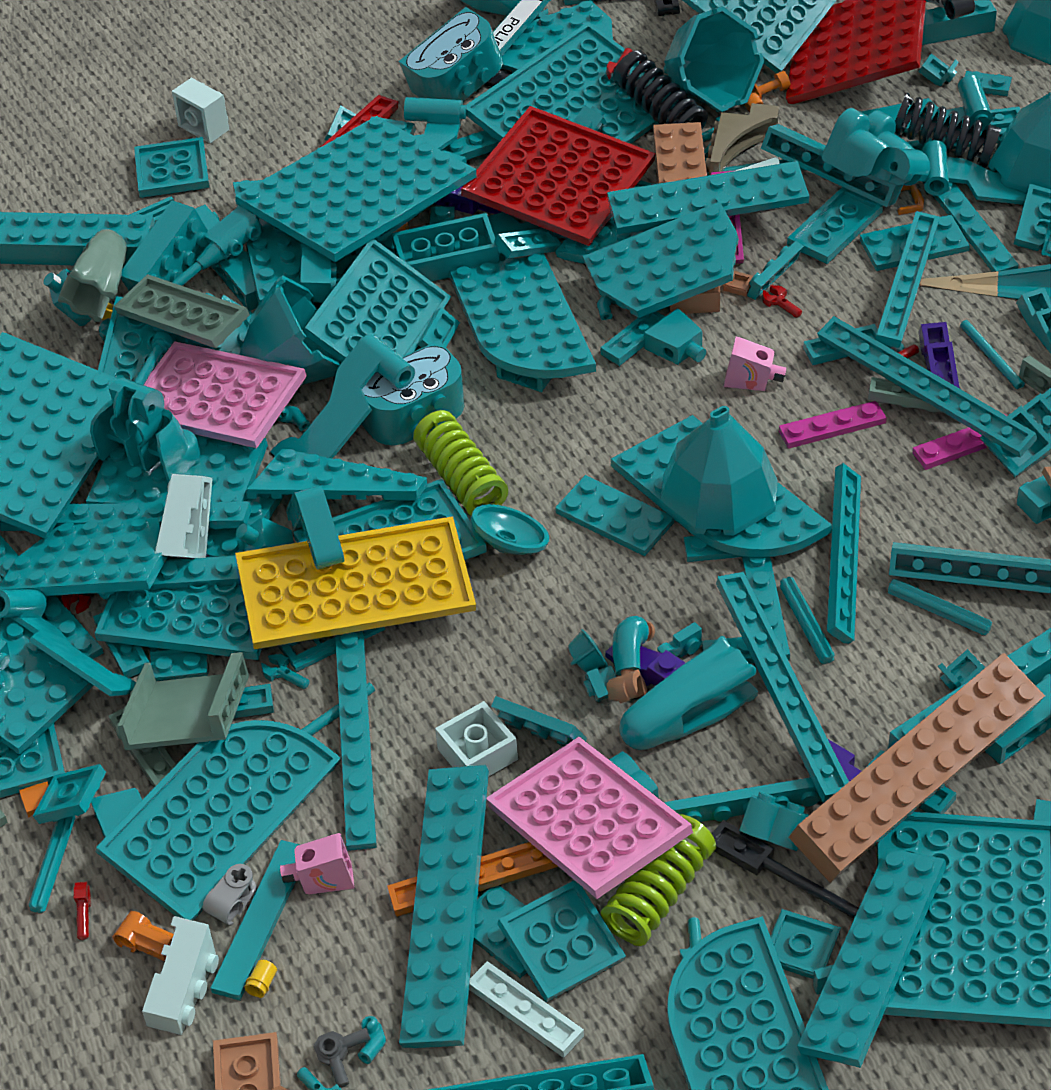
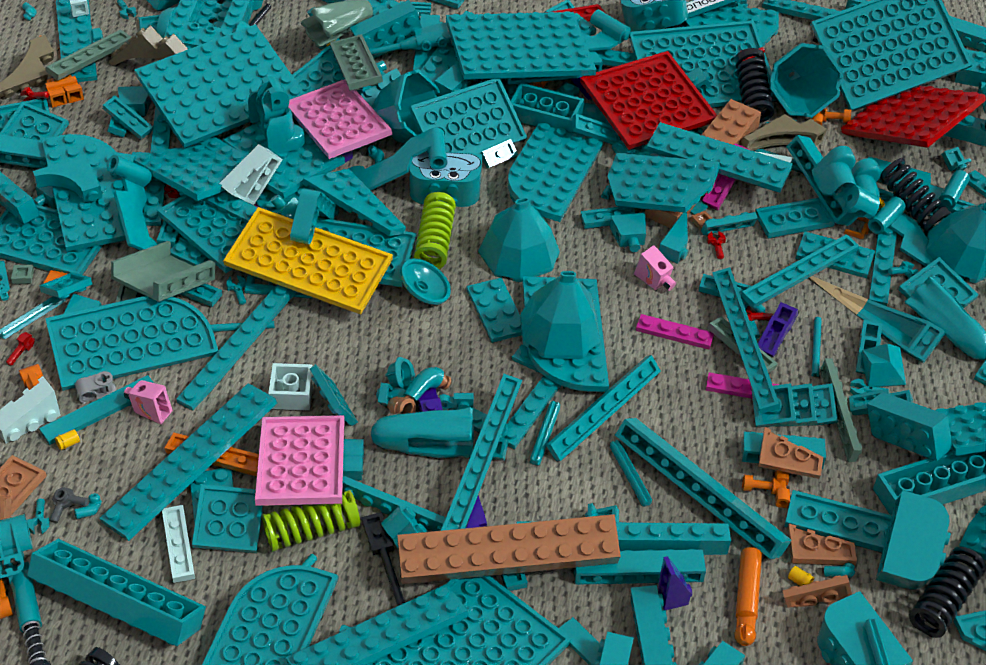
camera: 30 degrees right, 0 degrees up
teal piece [134,331,174,385] -> none
teal tile [770,909,841,979] -> none
none -> teal piece [478,197,560,282]
none -> teal slope [659,212,688,264]
none -> teal bar [888,261,918,278]

